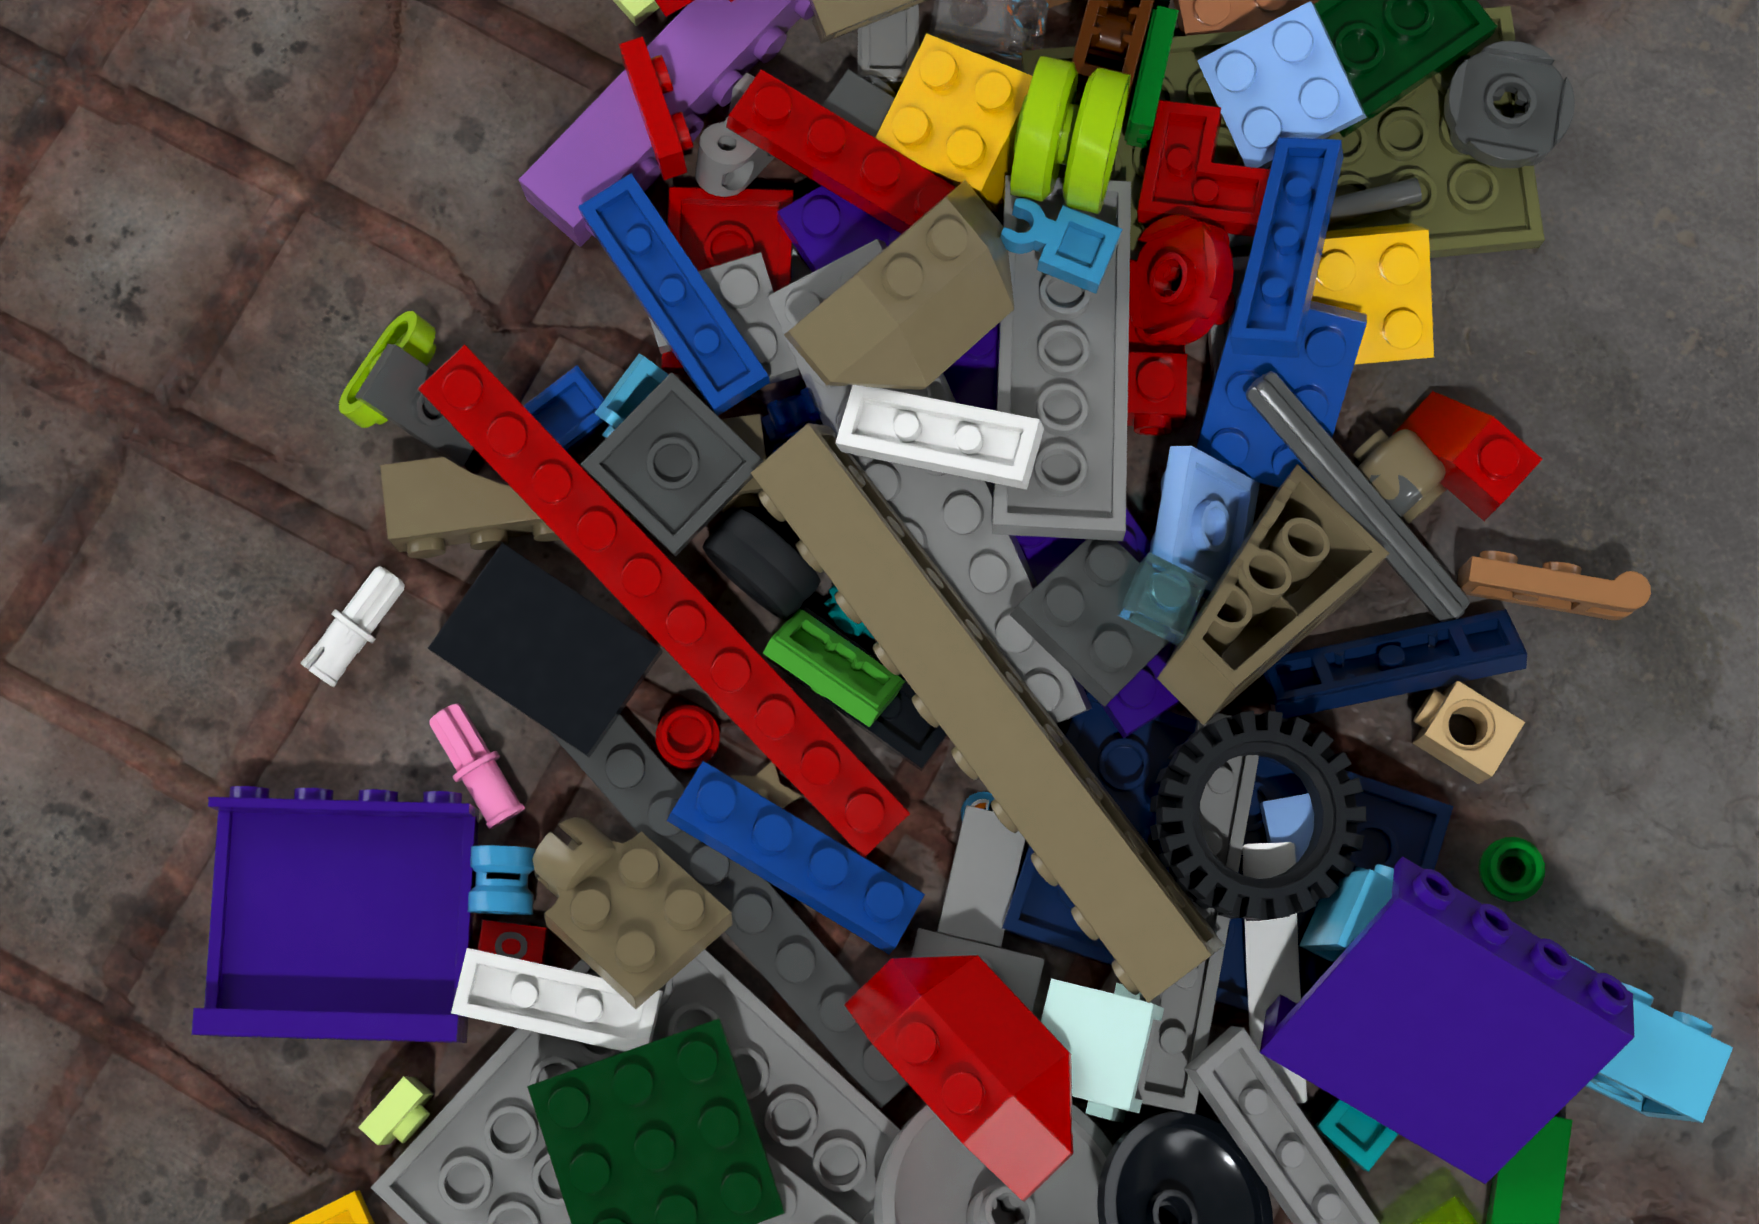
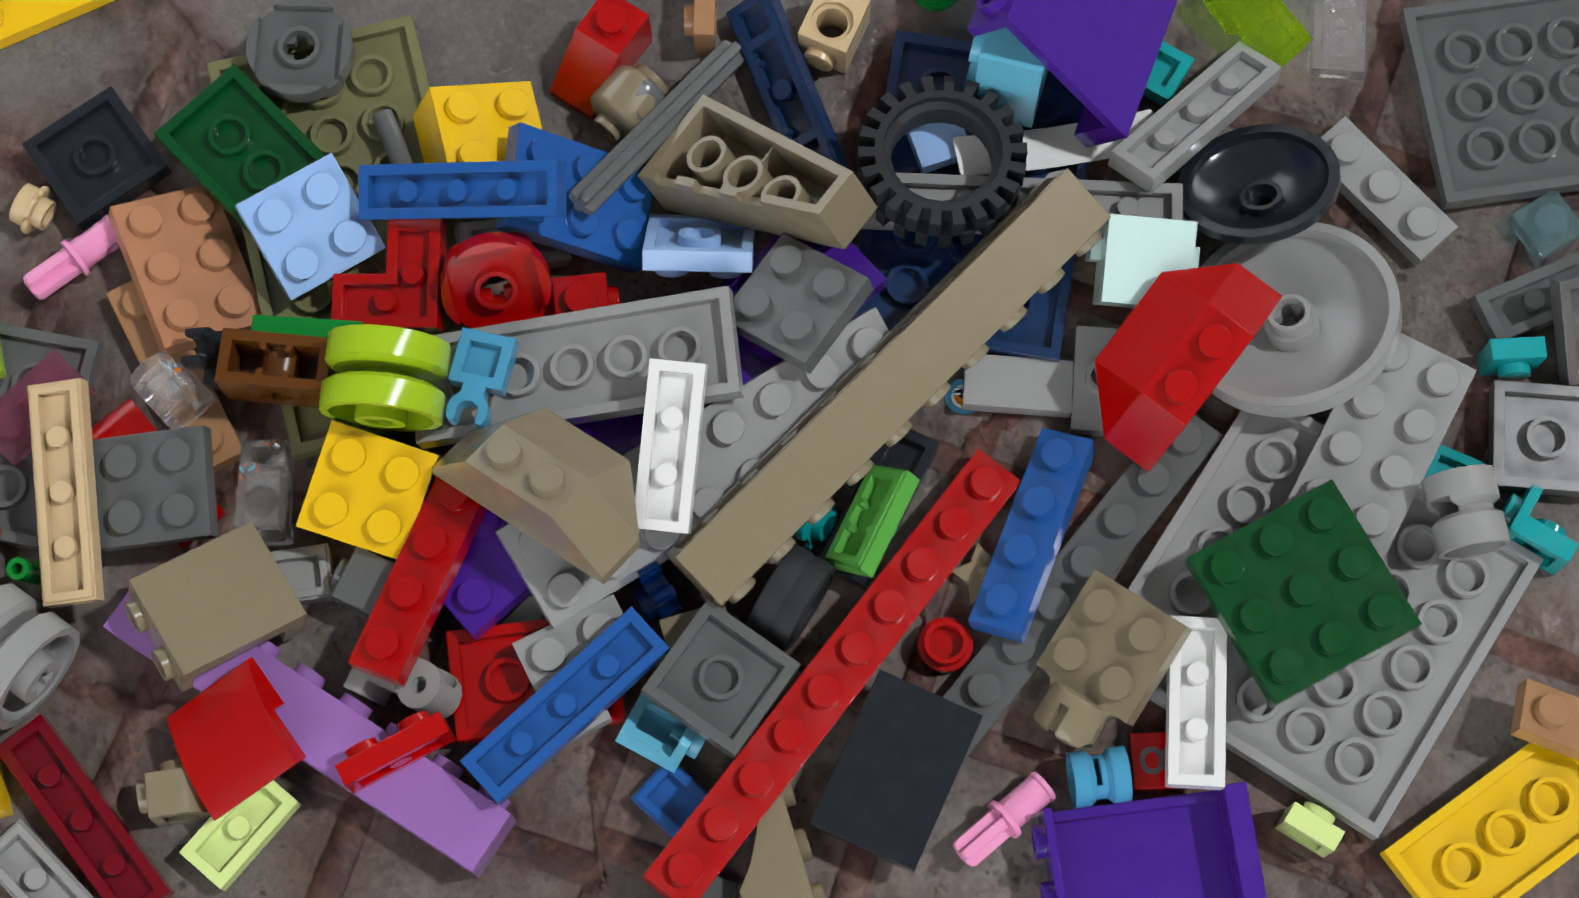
camera: 100 degrees left, 5 degrees down
clear light blue plate [1118,552,1208,645] -> none

